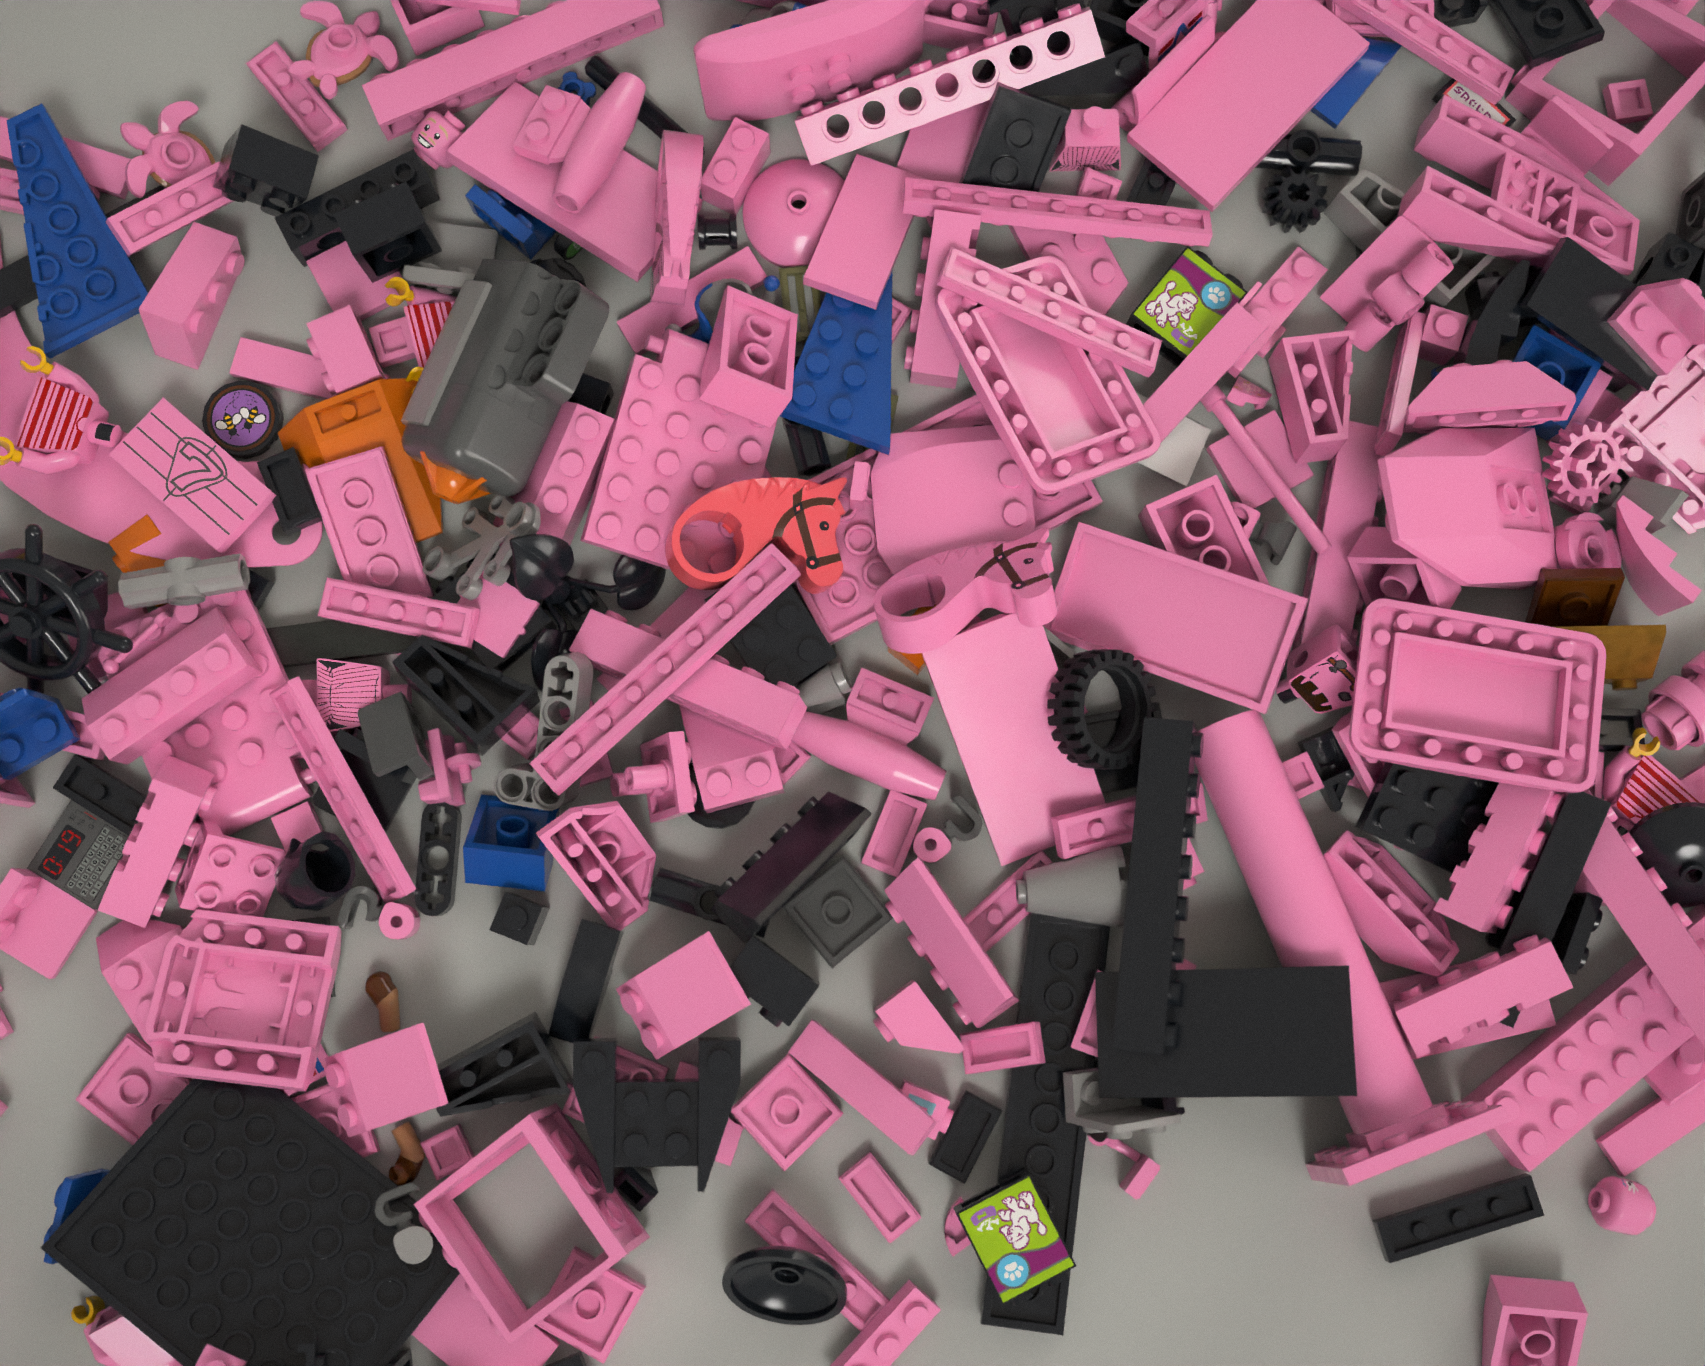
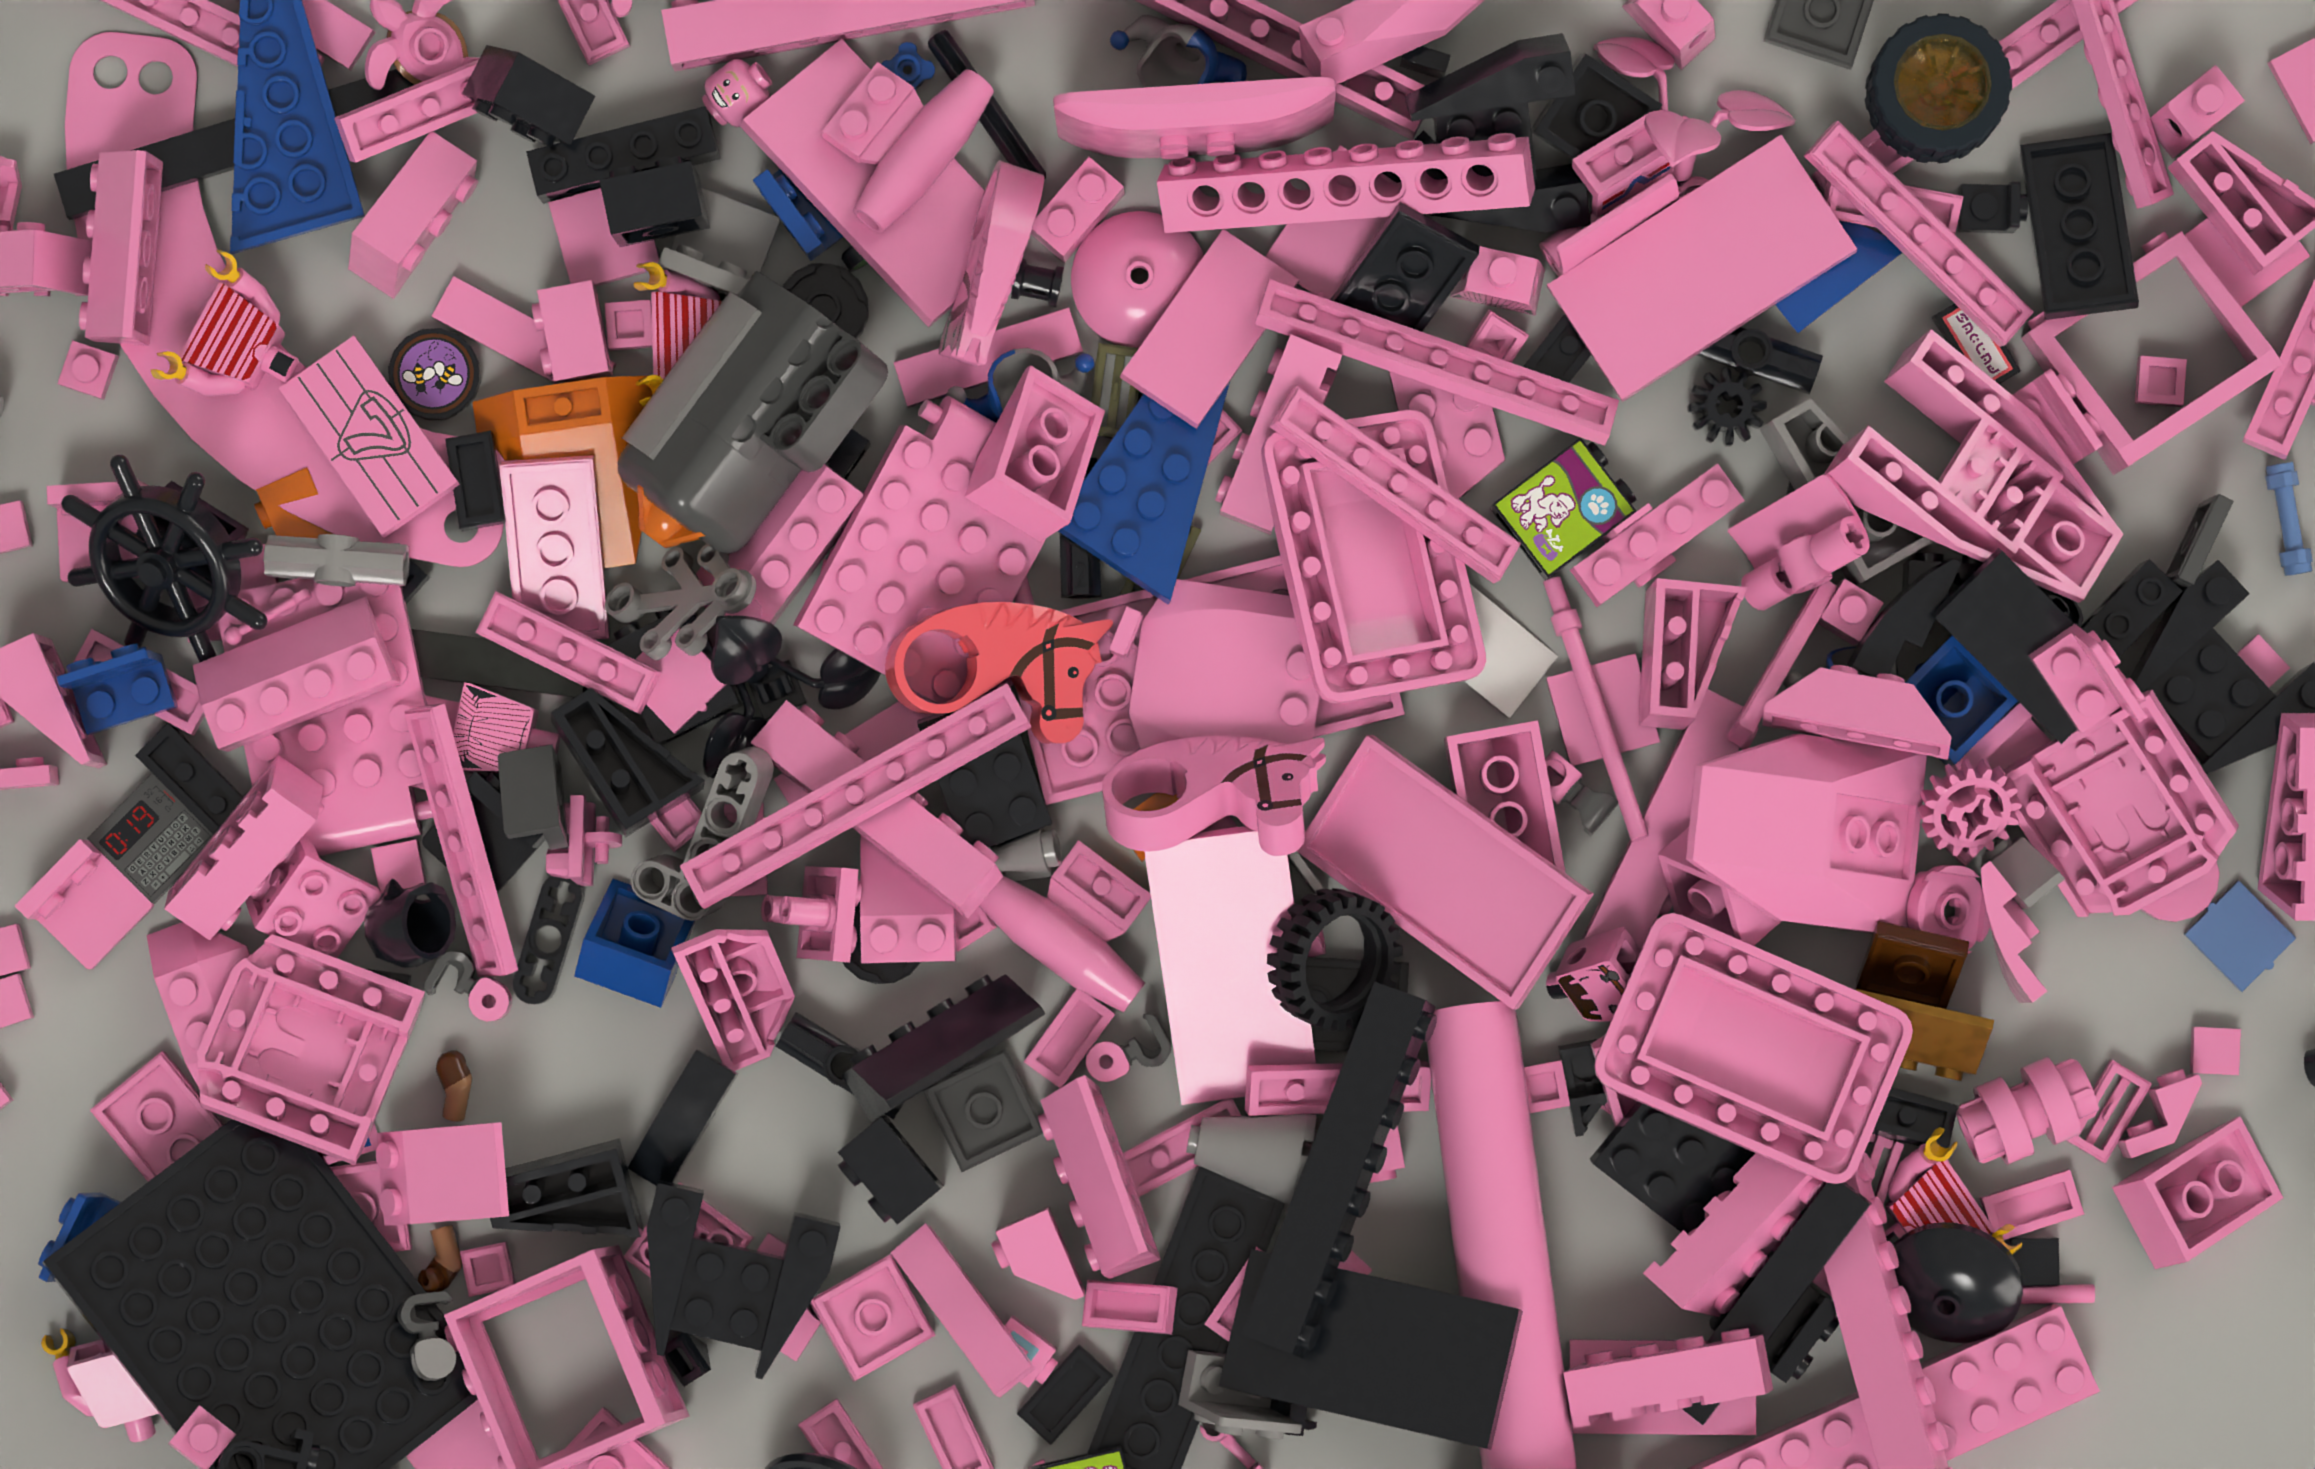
camera: 20 degrees right, 5 degrees up
black brick [489,892,550,945] -> none
bright pink slope [616,931,751,1060] -> none
bright pink tile [1143,302,1266,444] -> none
bright pink tile [1226,376,1272,409] -> none
bright pink wedge [1323,830,1460,977] -> none

